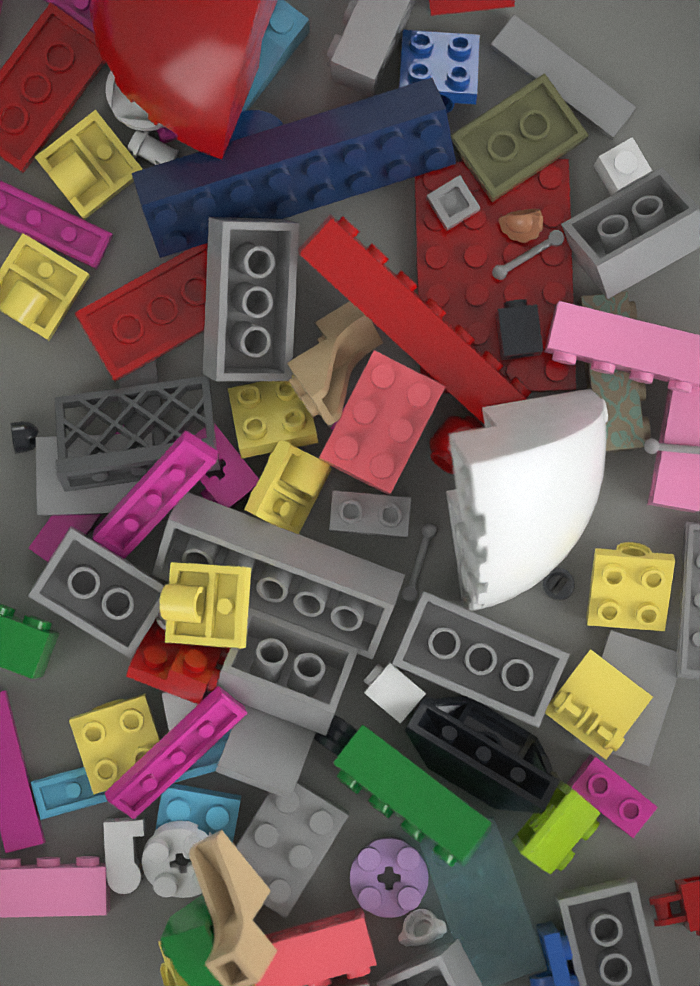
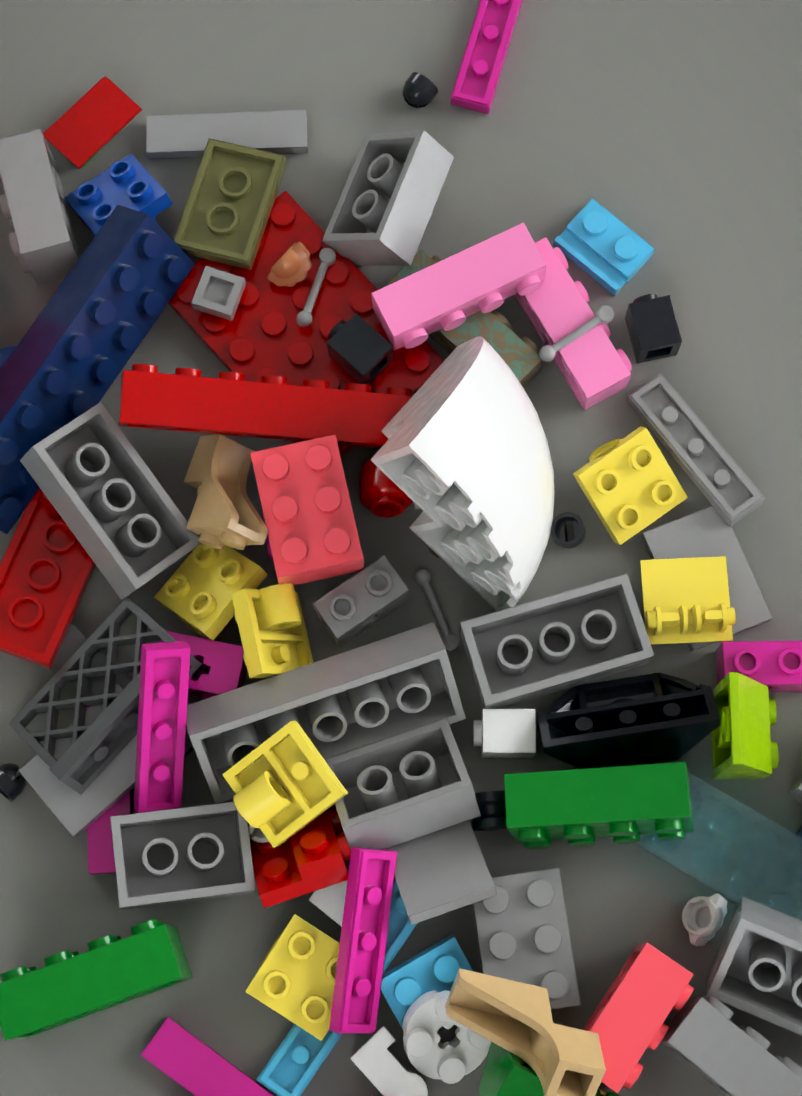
camera: 30 degrees left, 10 degrees down
lavender plate [350,837,428,918] -> none
white brick [593,137,652,196] -> none

